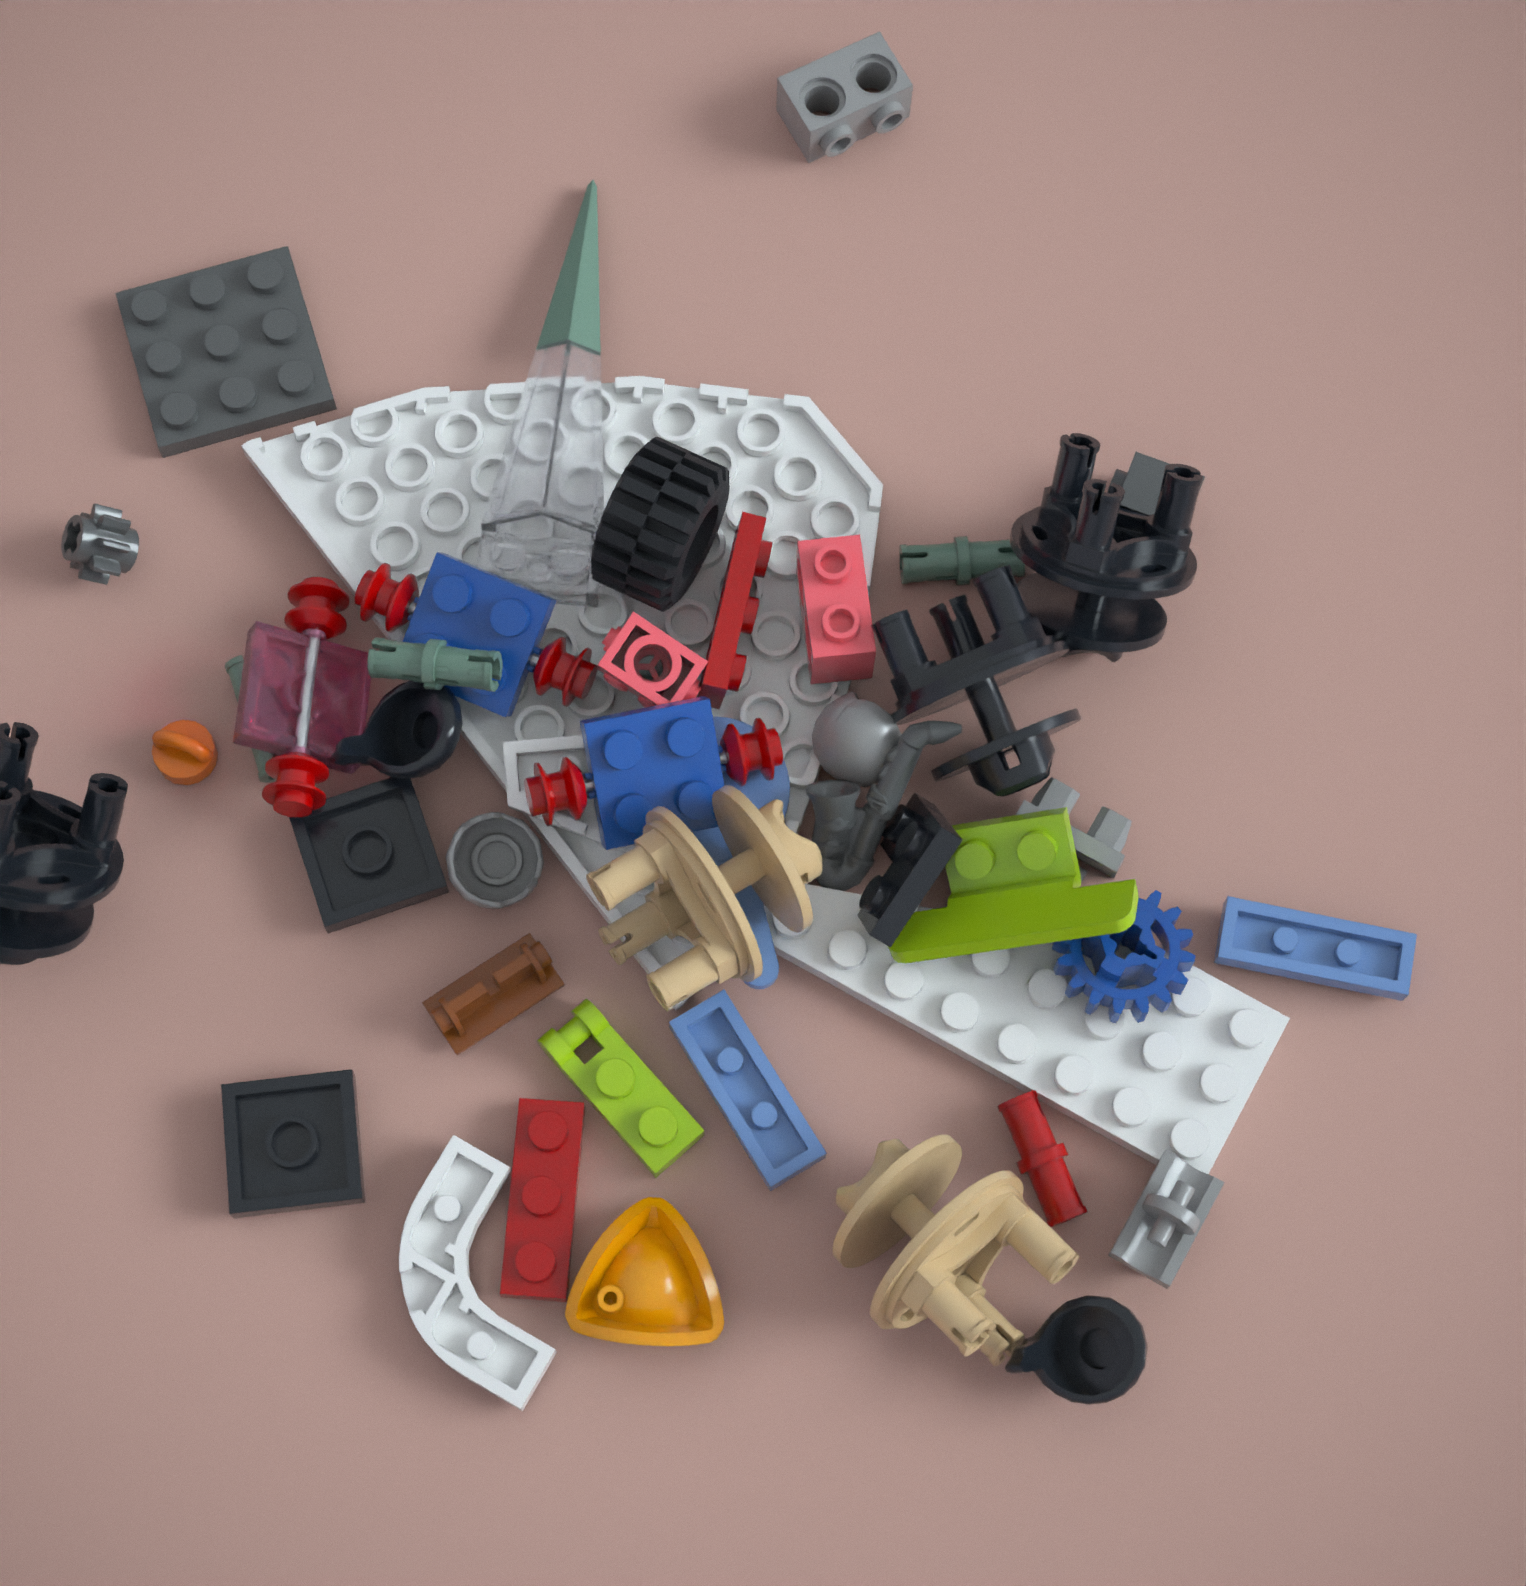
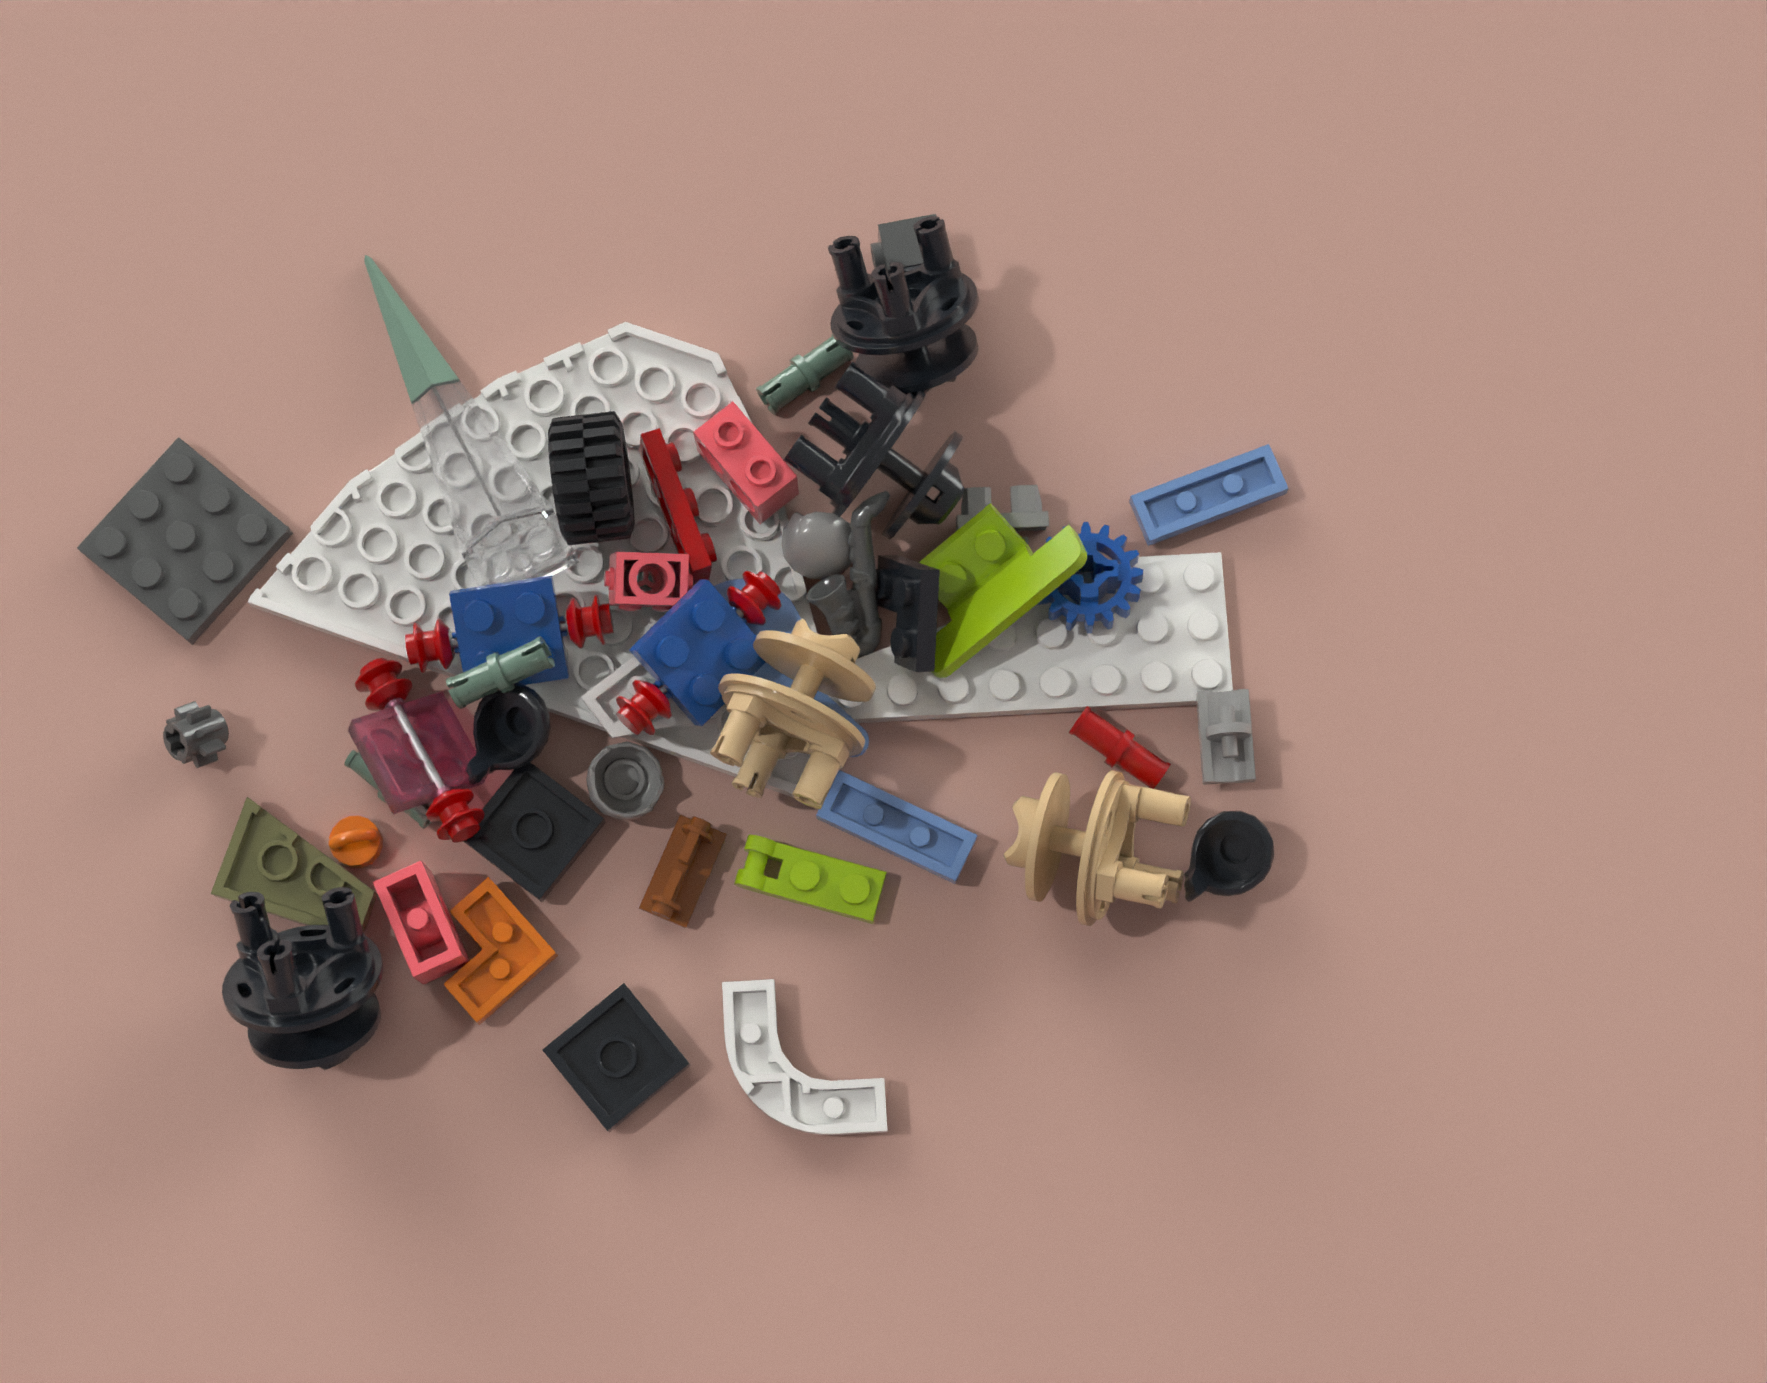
camera: 30 degrees left, 5 degrees up
red plate [500,1098,585,1302] -> none
light orange hat [565,1197,724,1346] -> none
light grey brick [776,31,913,163] -> none
none -> olive wing [211,797,378,932]
none -> coral brick [373,861,470,985]
none -> orange plate [443,877,558,1025]

